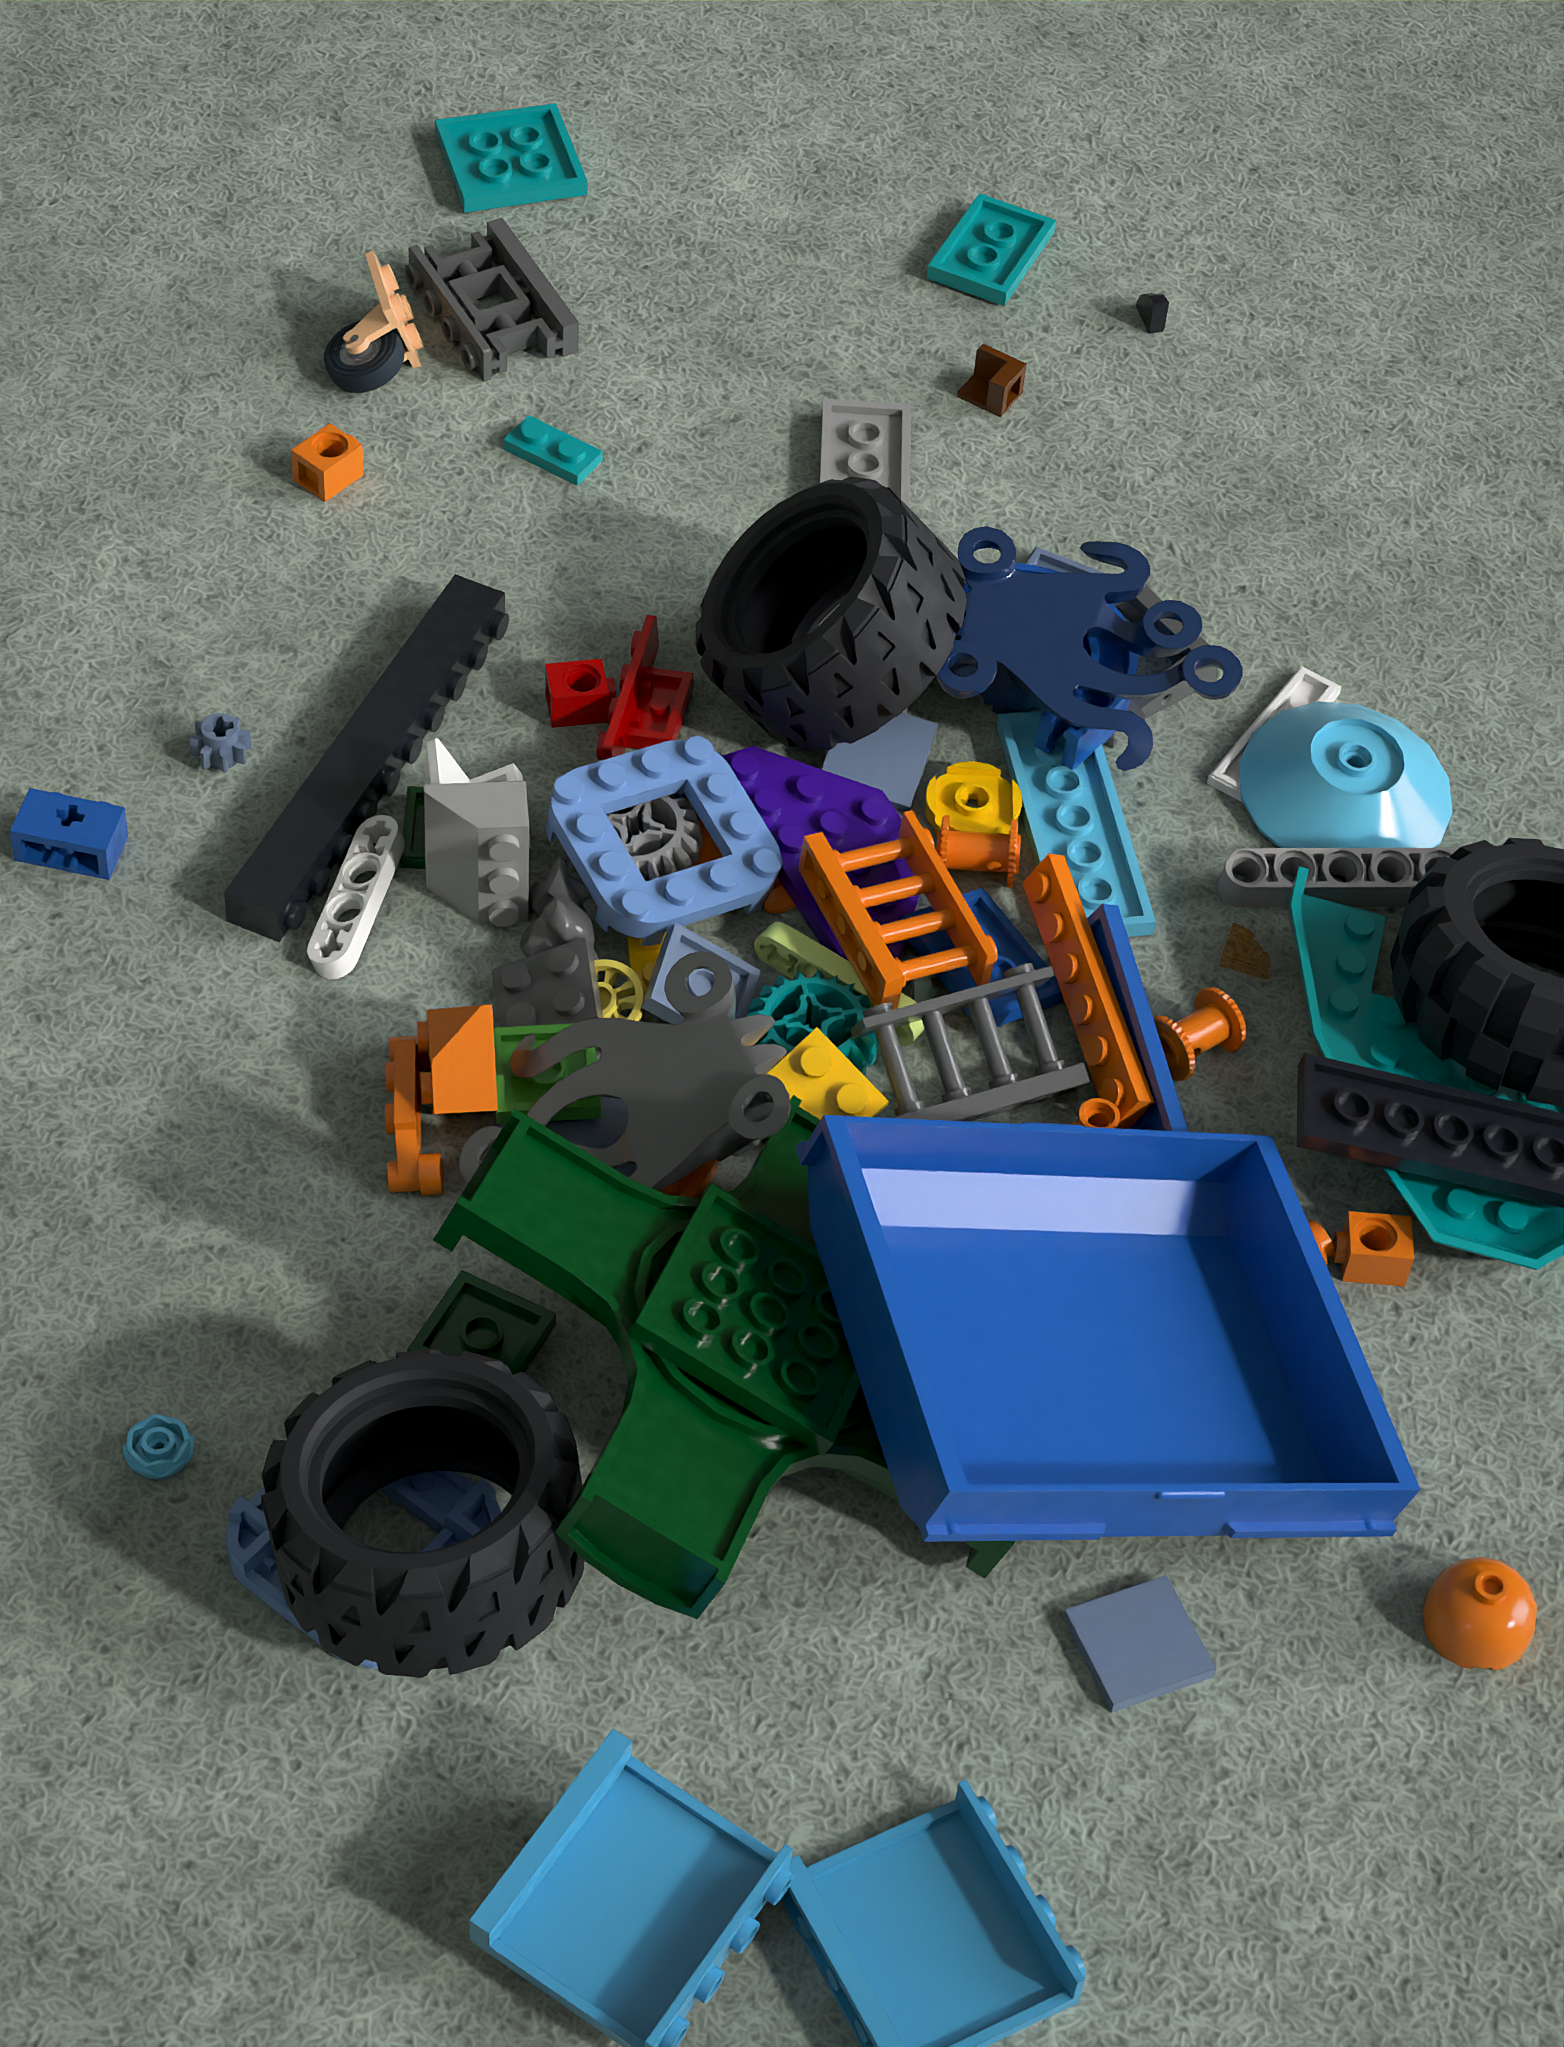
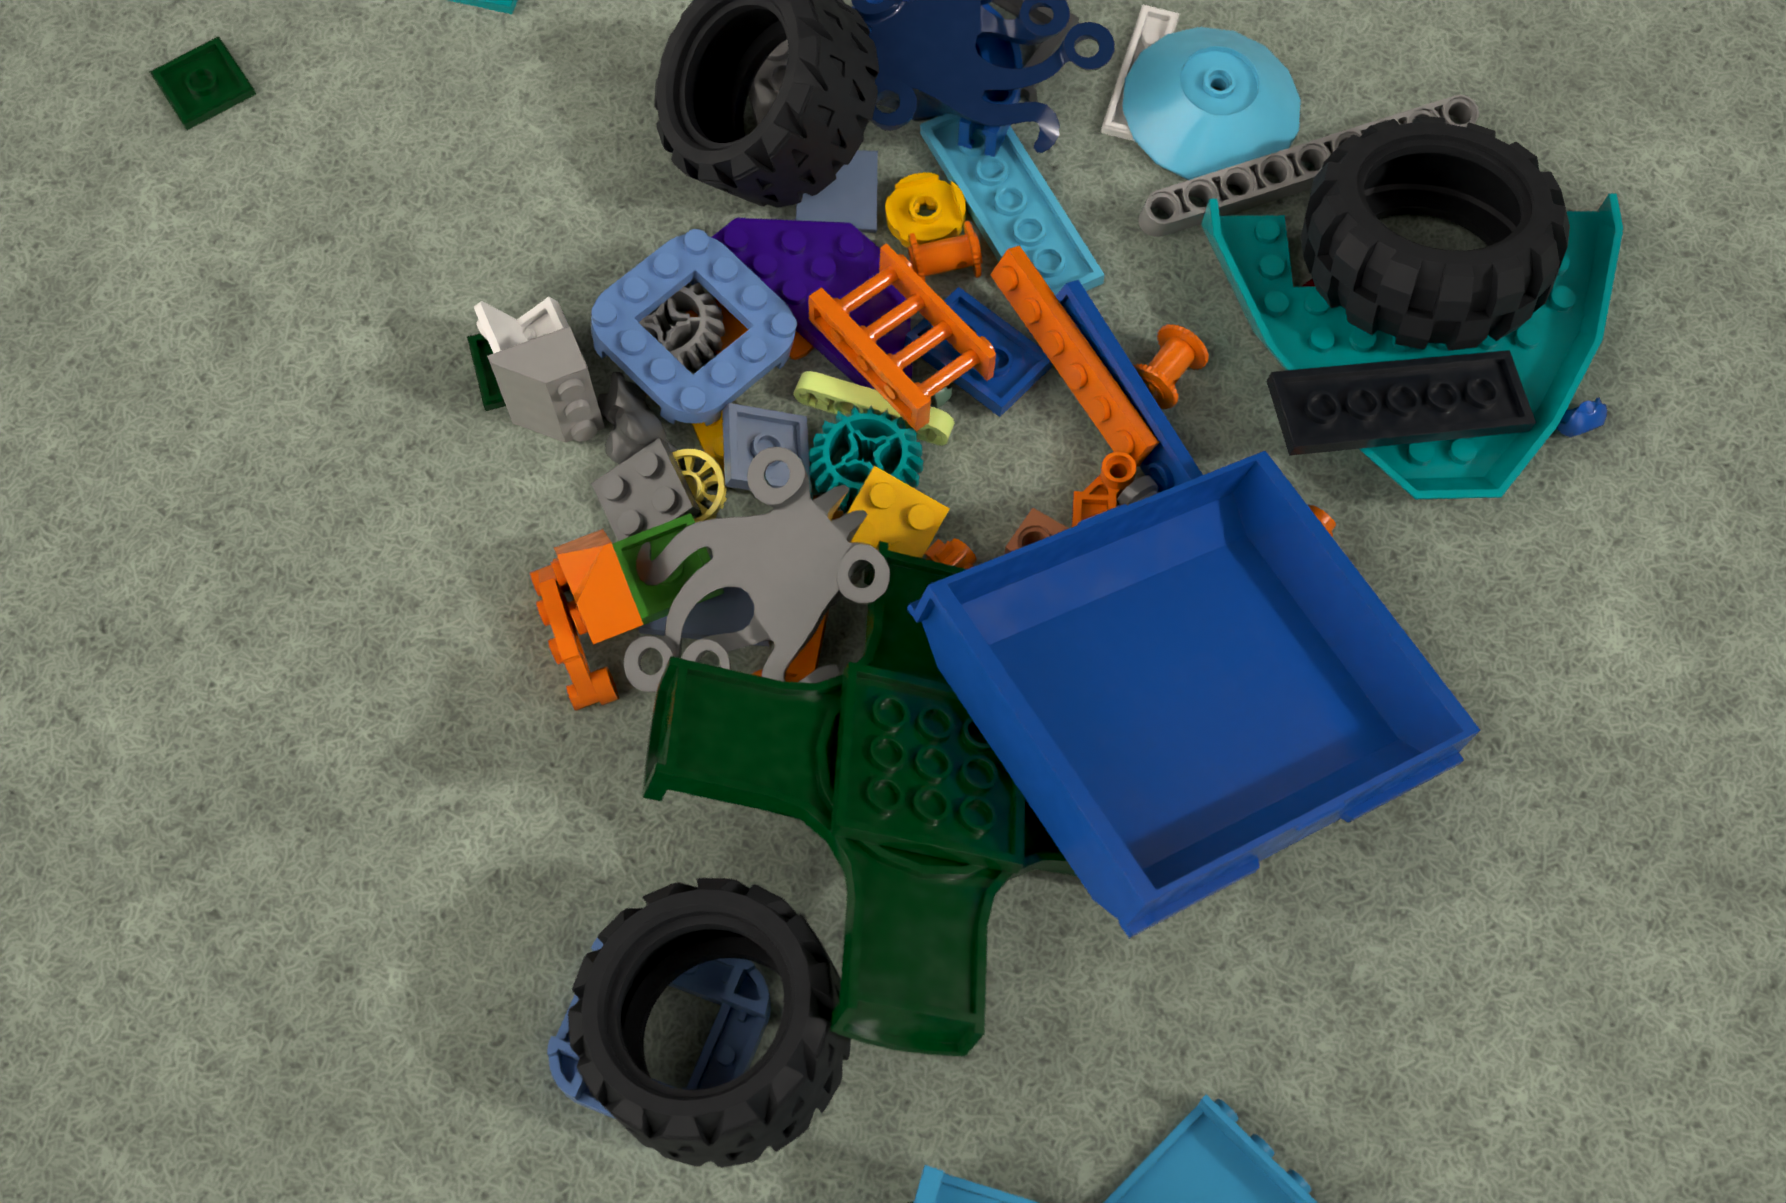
camera: 10 degrees left, 15 degrees up
blue brick [10,788,128,880] -> none
medium azure plate [123,1414,194,1480] -> none
sand blue gear [190,713,251,773] -> none
black brick [224,574,509,943] -> none
orange brick [291,423,363,502] -> none
white beam [307,815,405,979] -> none
dark green plate [407,1270,556,1375] -> none
red brick [545,659,616,728] -> none
red bracket [596,615,694,760] -> none
dark grey fence [850,963,1090,1122] -> none
sand blue tile [1063,1575,1216,1713] -> none
clear orange tile [1219,923,1270,980] -> none
orange brick [1332,1211,1414,1287] -> none
orange cylinder [1422,1557,1537,1670] -> none
none -> dark green tile [150,36,256,130]

